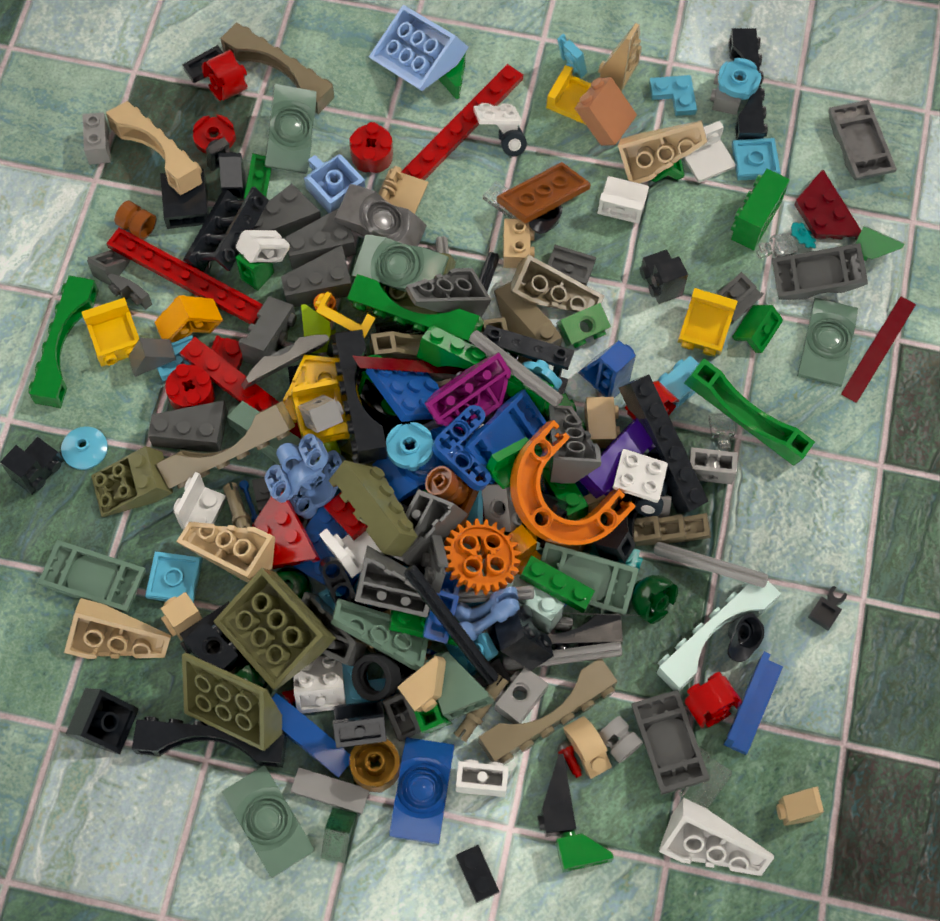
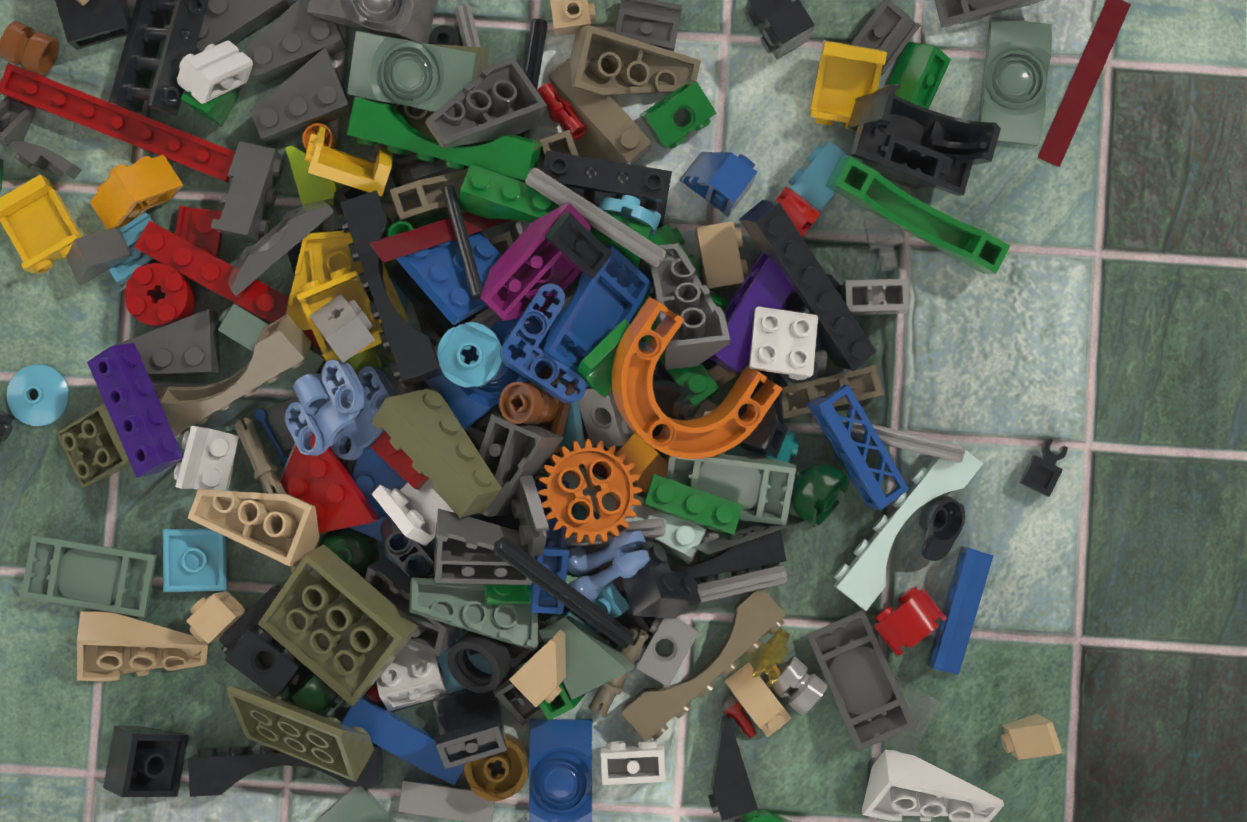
camera: 10 degrees left, 20 degrees up
none -> dark purple brick [87,343,184,478]
none -> black bar [442,185,483,300]
none -> red pin [537,83,586,141]
none -> black plate [545,211,613,279]
none -> clear yellow plate [753,628,790,687]
none -> blue fence [807,384,909,510]
none -> black piece [848,84,1001,196]

